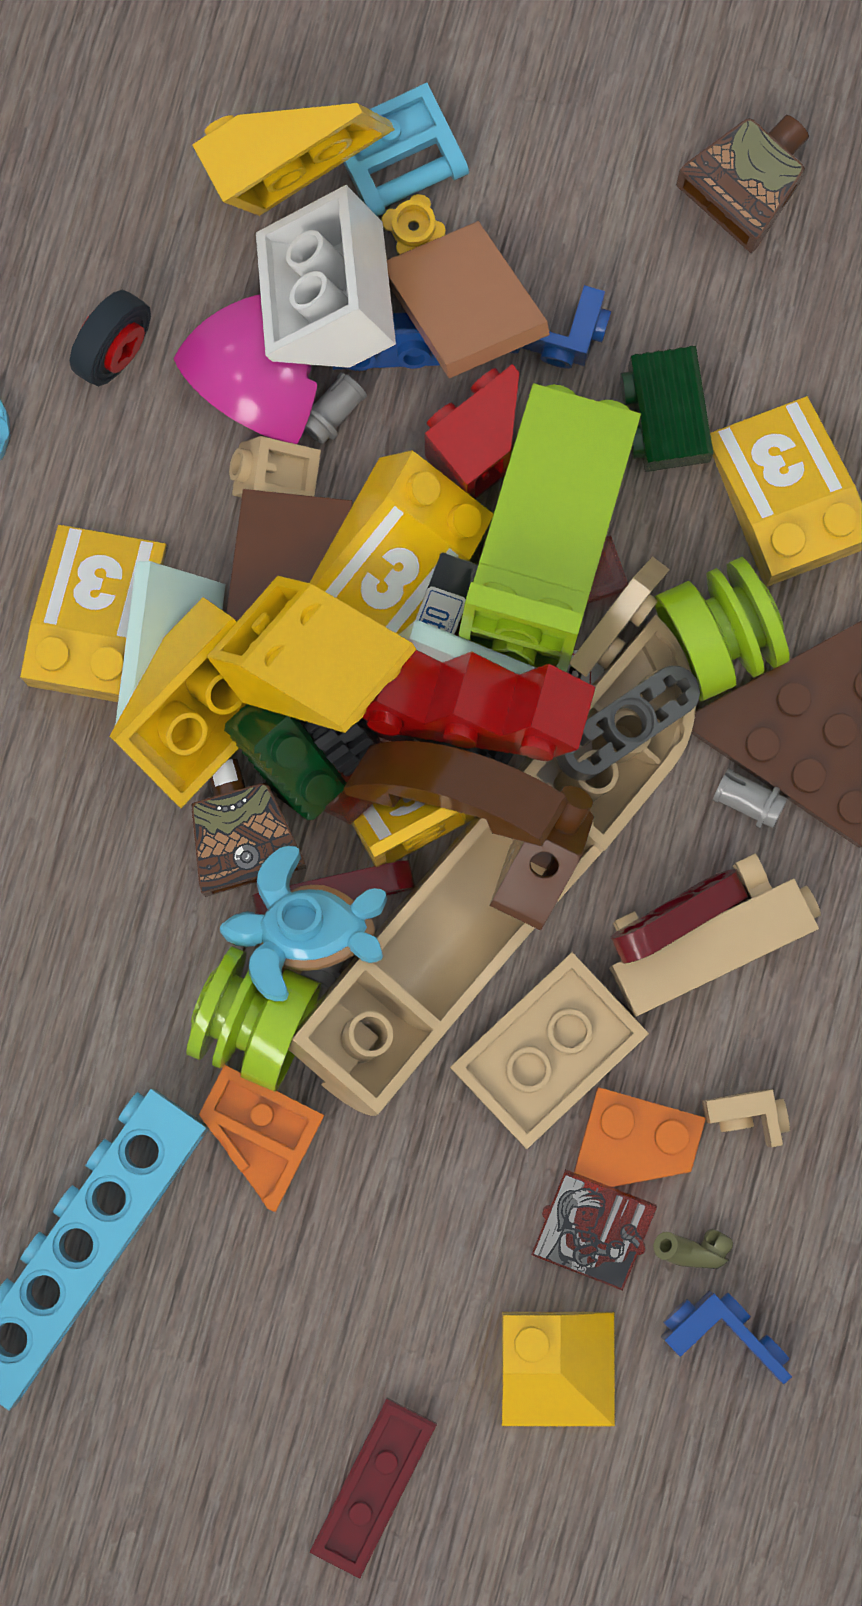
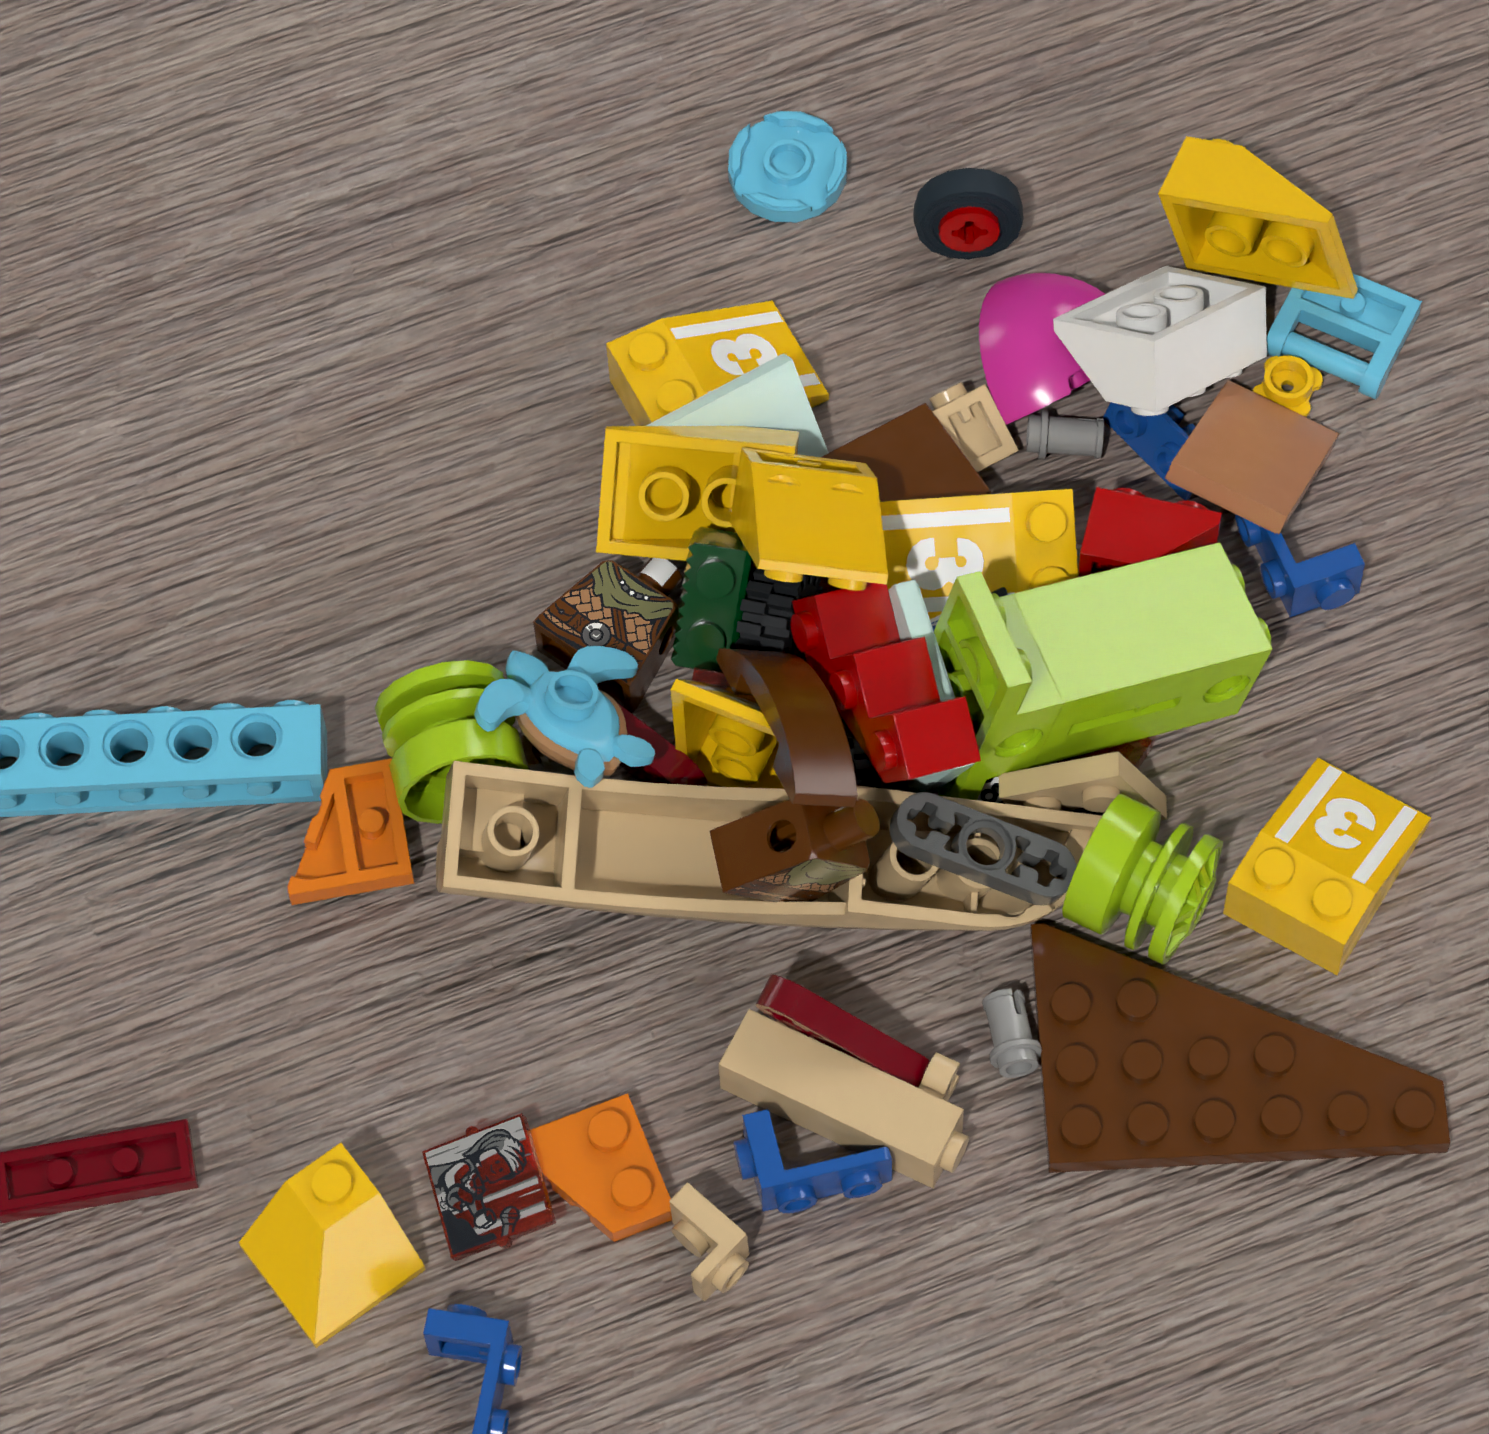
camera: 55 degrees right, 20 degrees down
tan plate [450,952,649,1149] -> none
dark green brick [620,346,713,472] -> none
olive arm [653,1228,733,1269] -> none
none -> blue bracket [733,1109,892,1213]

